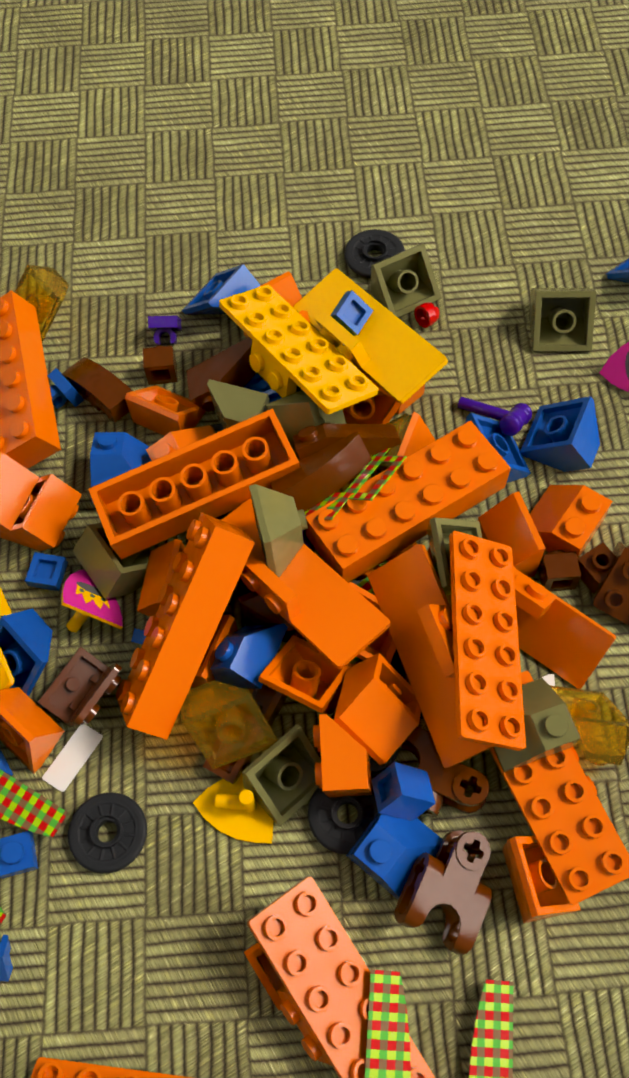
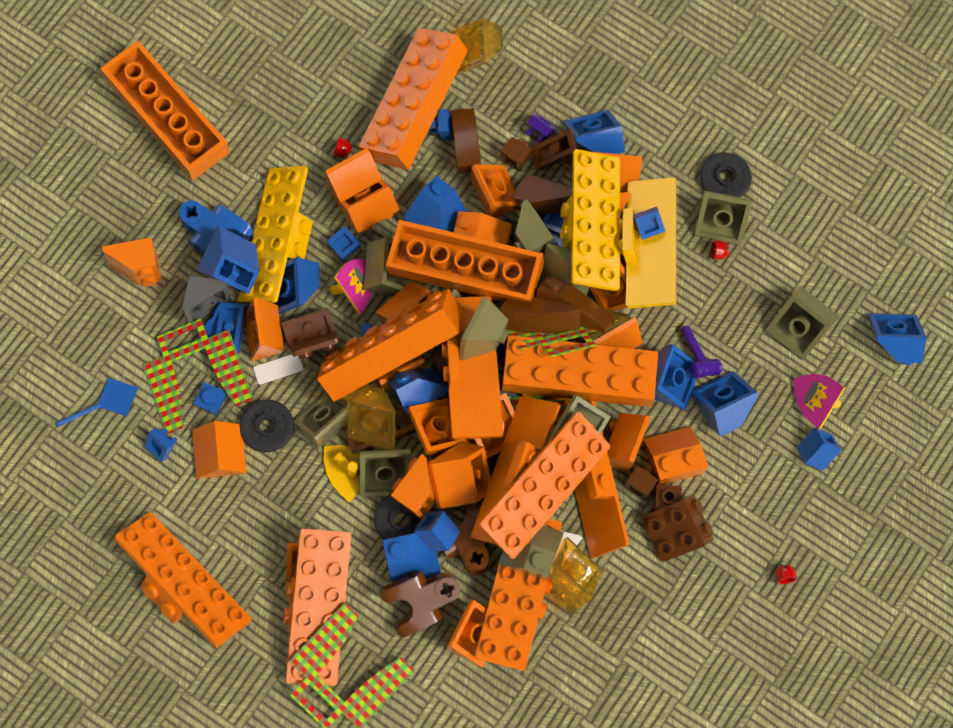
camera: 30 degrees right, 10 degrees up
none -> orange slope [192,421,247,479]
none -> olive slope [294,392,355,450]
none -> reddish brown slope [531,129,577,171]

